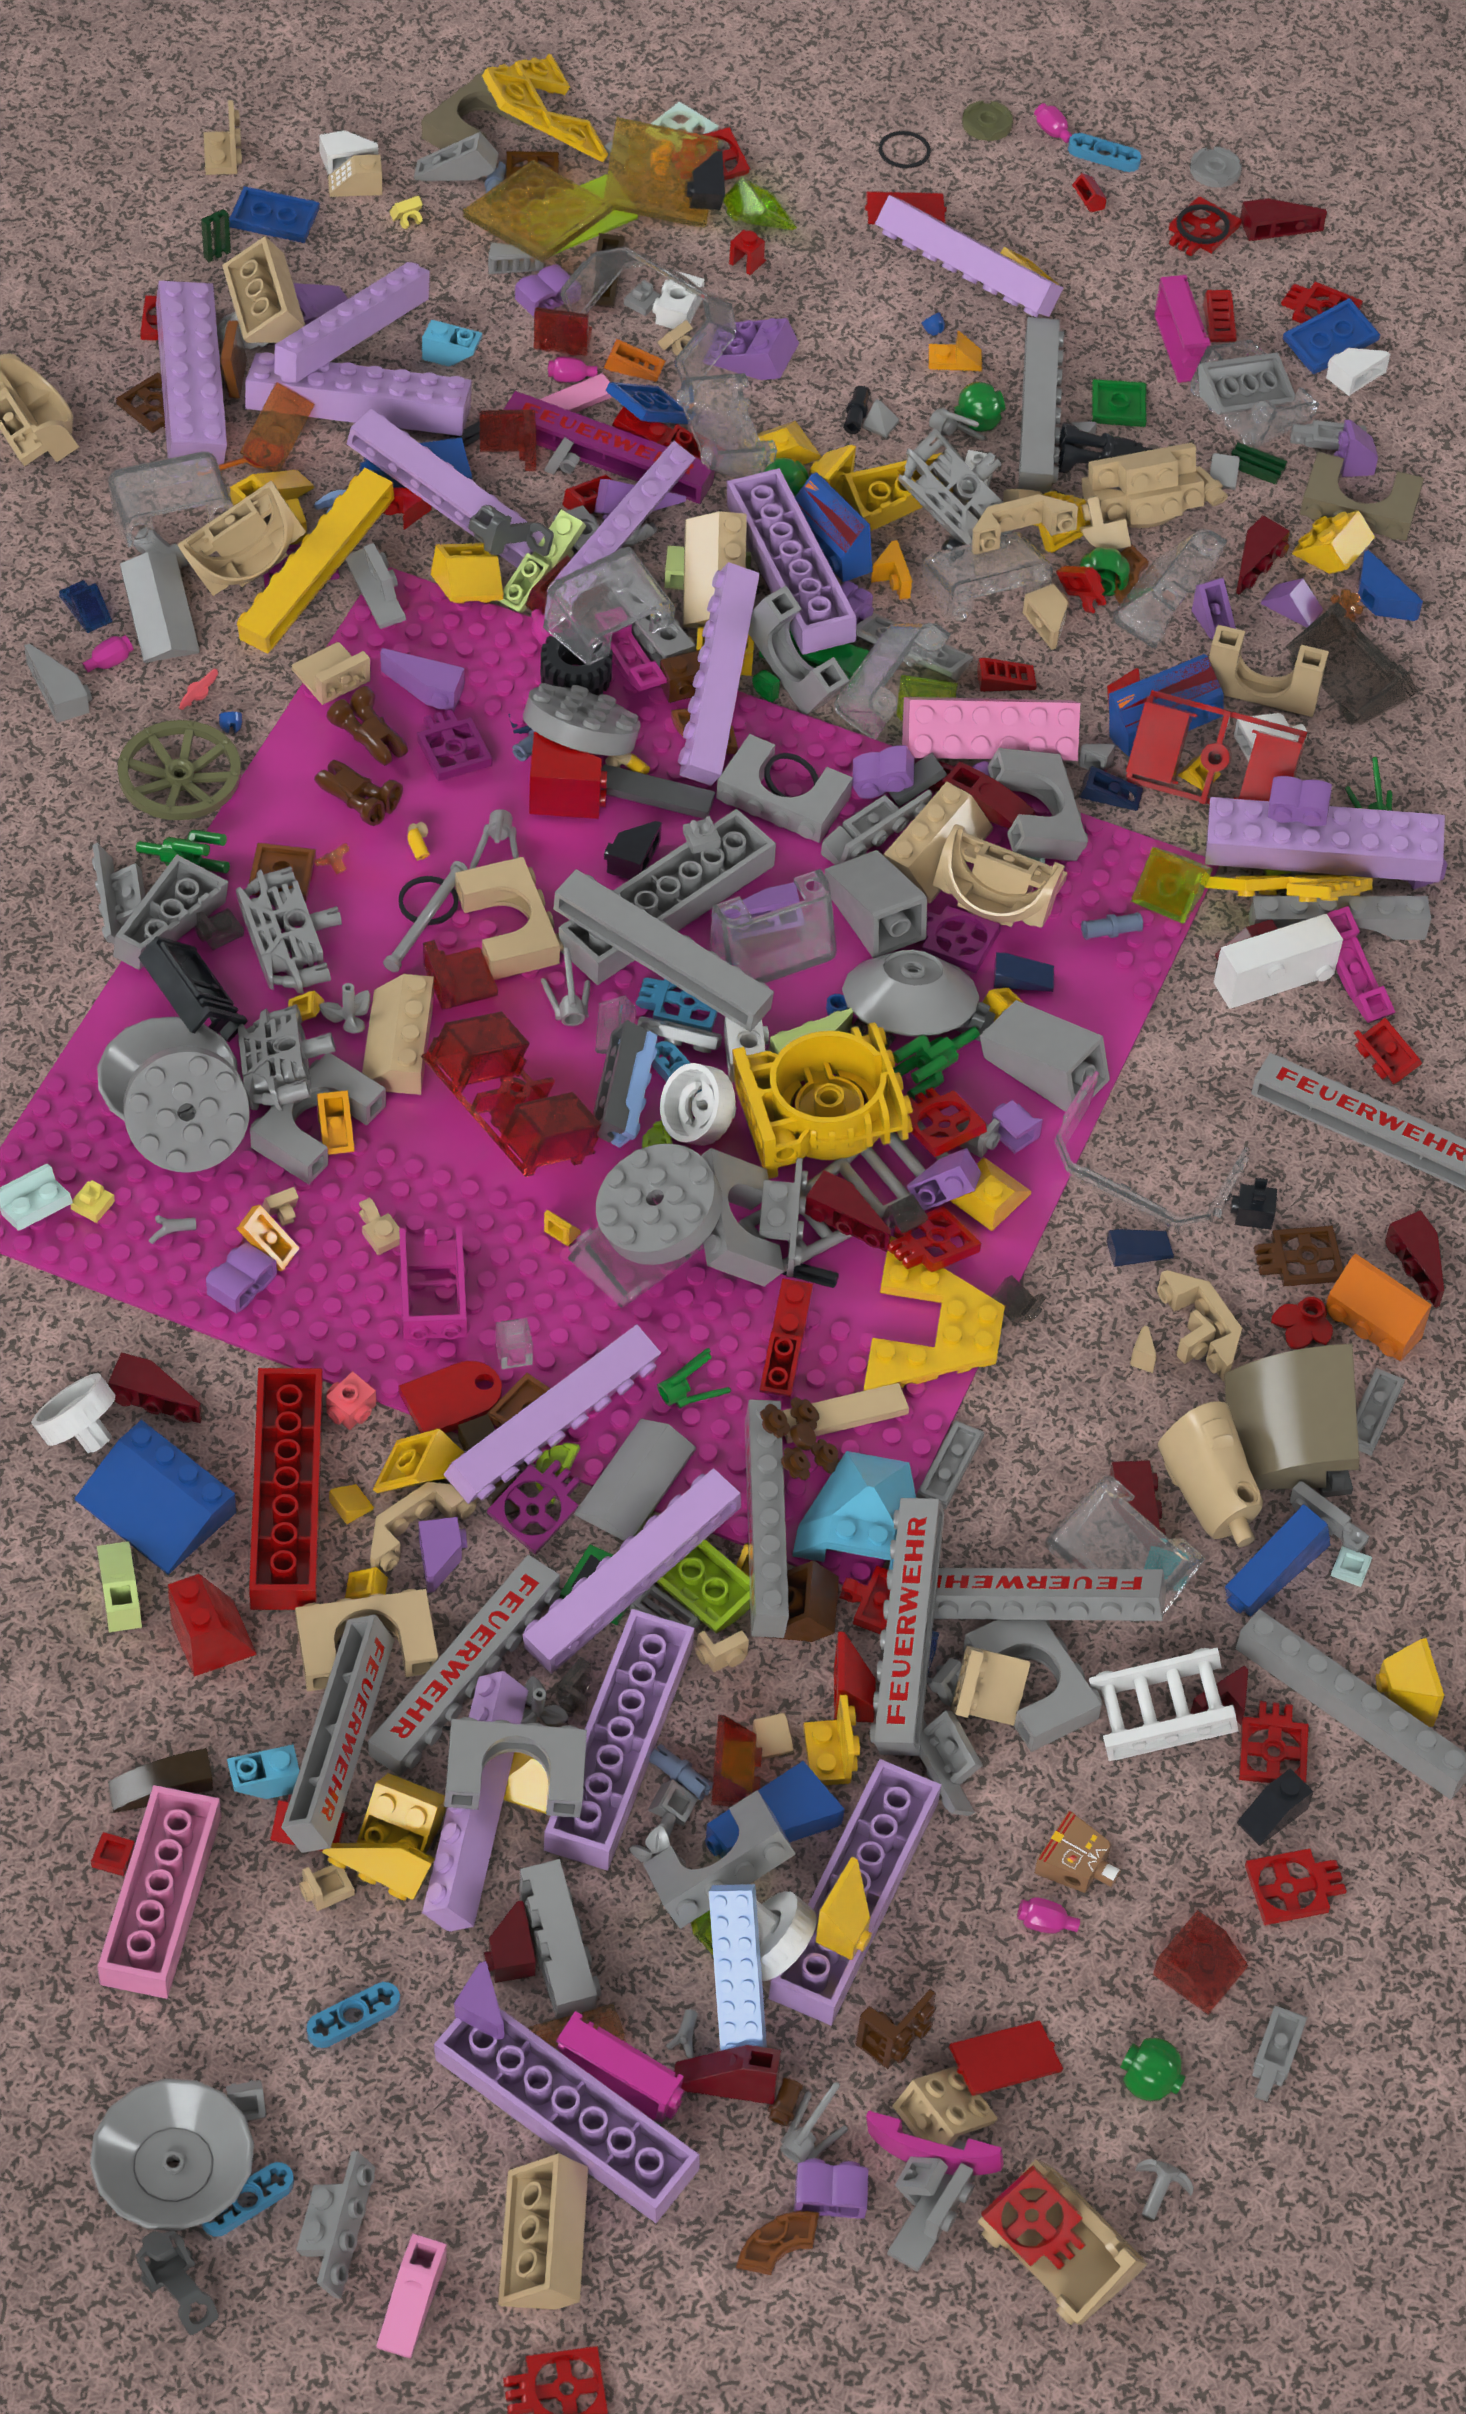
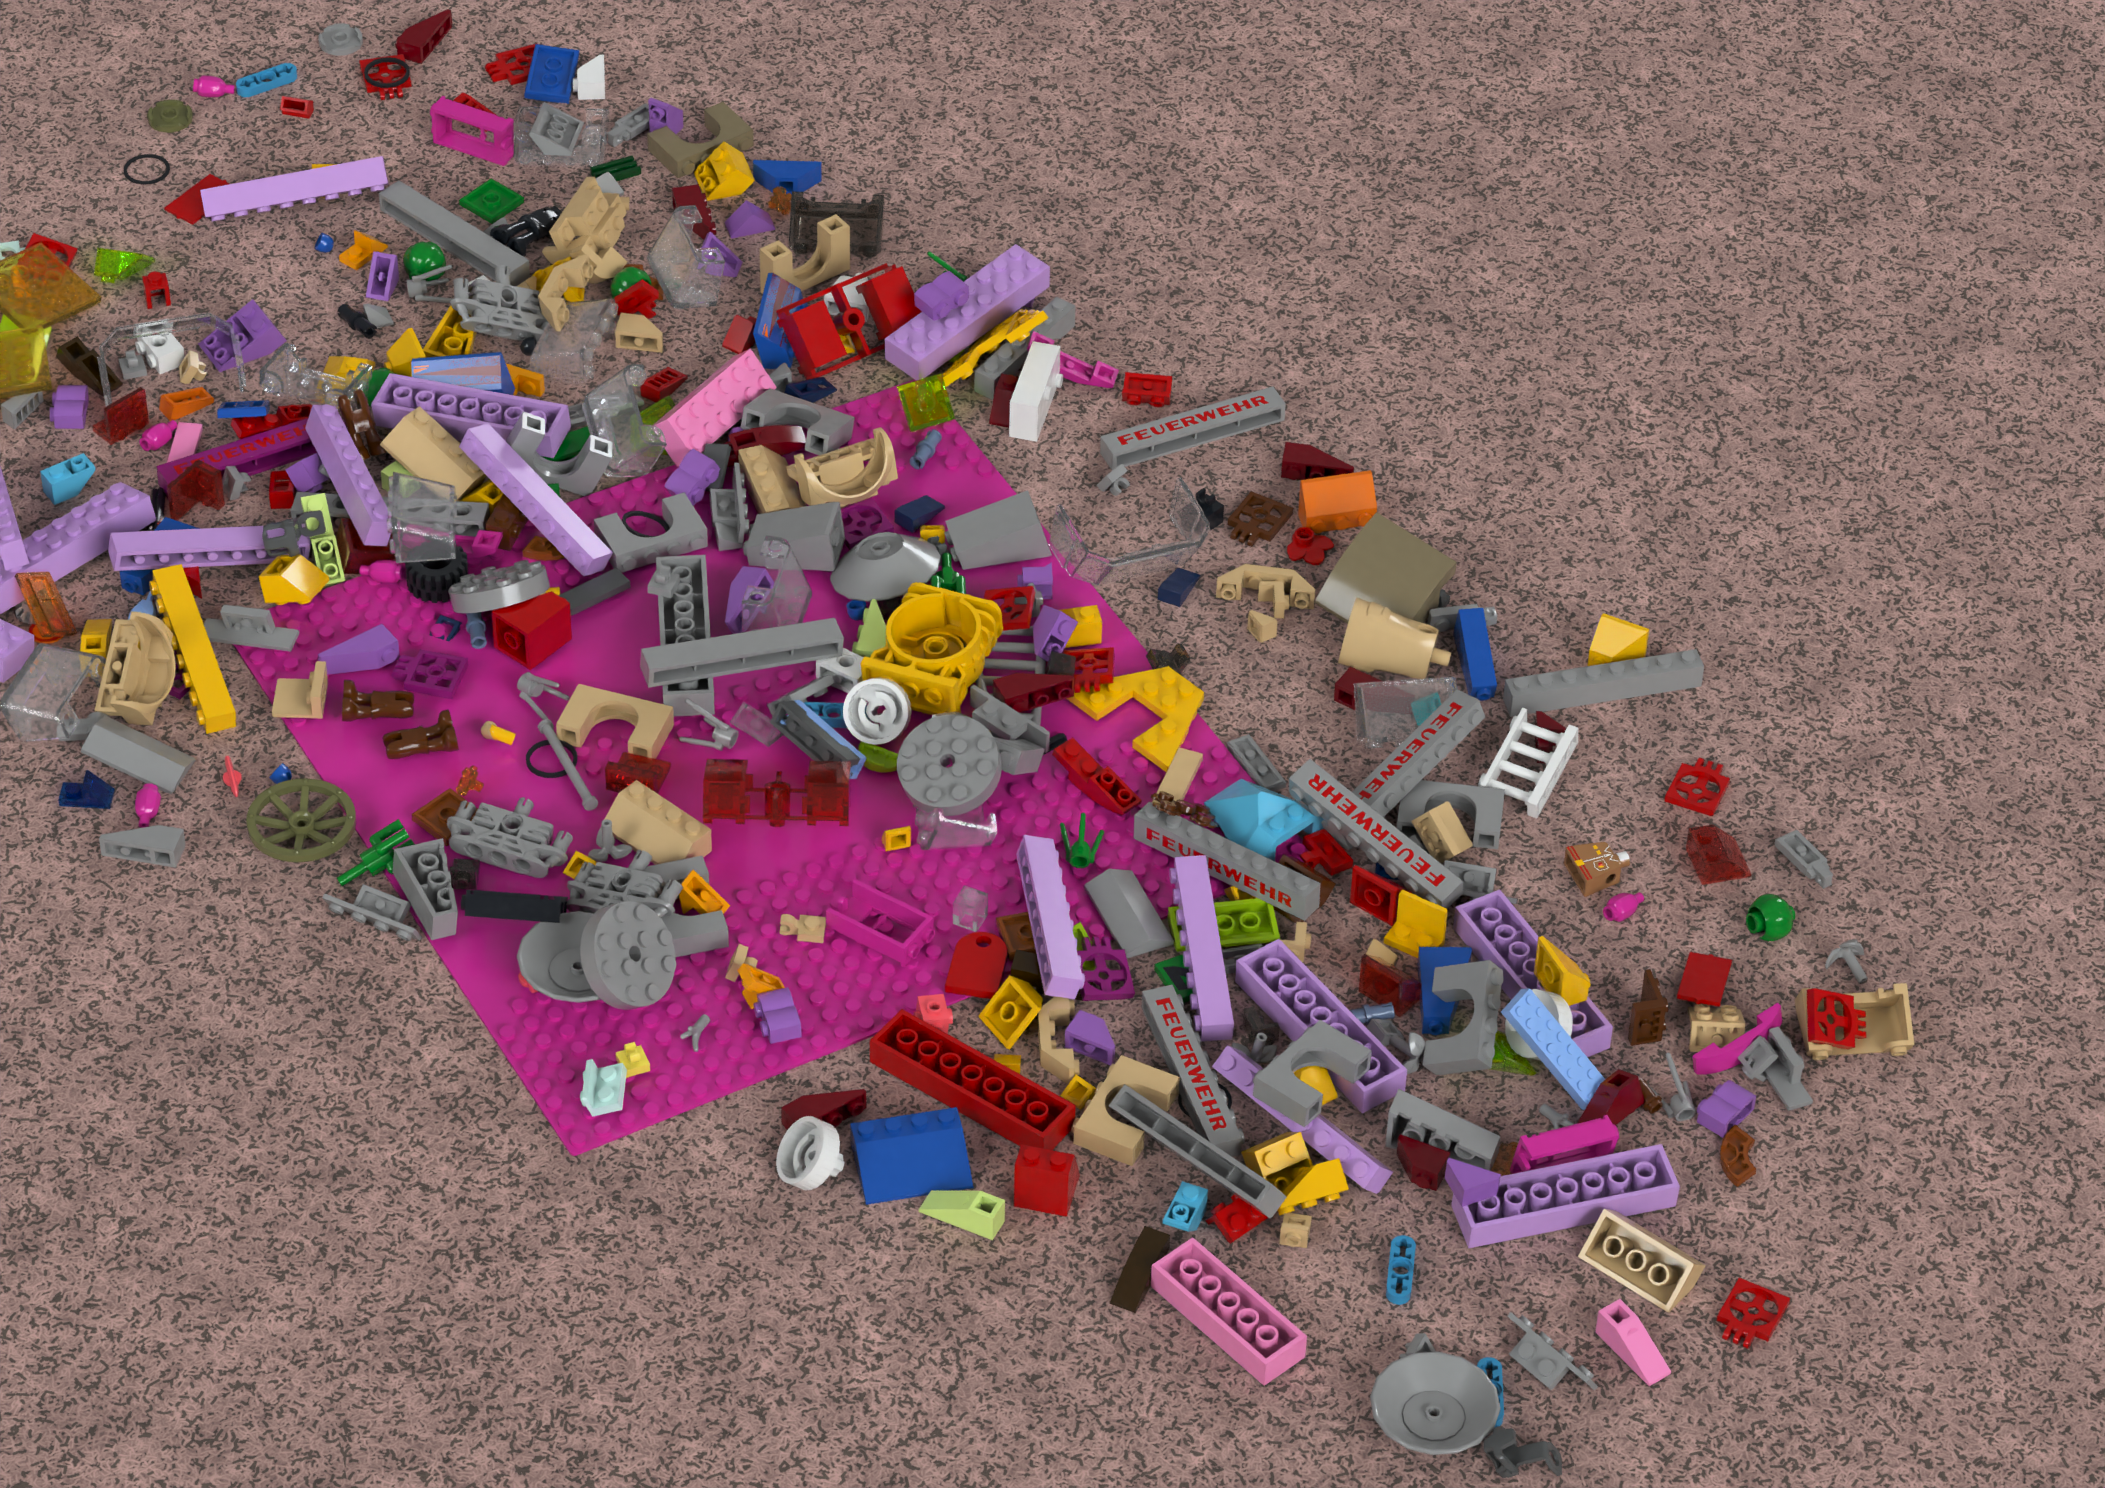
camera: 50 degrees left, 10 degrees down
red plate [91,1832,135,1876] -> none
black slope [604,821,662,880] -> none
dark azure piece [636,978,718,1032] -> none
black slope [684,151,725,210] -> none
black slope [1237,1768,1314,1846] -> none
red piece [1239,1701,1309,1783] -> none
light aqua tile [1331,1546,1372,1587] -> none
none -> reddish brown piece [338,389,387,460]
none -> medium lavender slope [365,251,399,301]
none -> light grey tile [1096,464,1130,496]

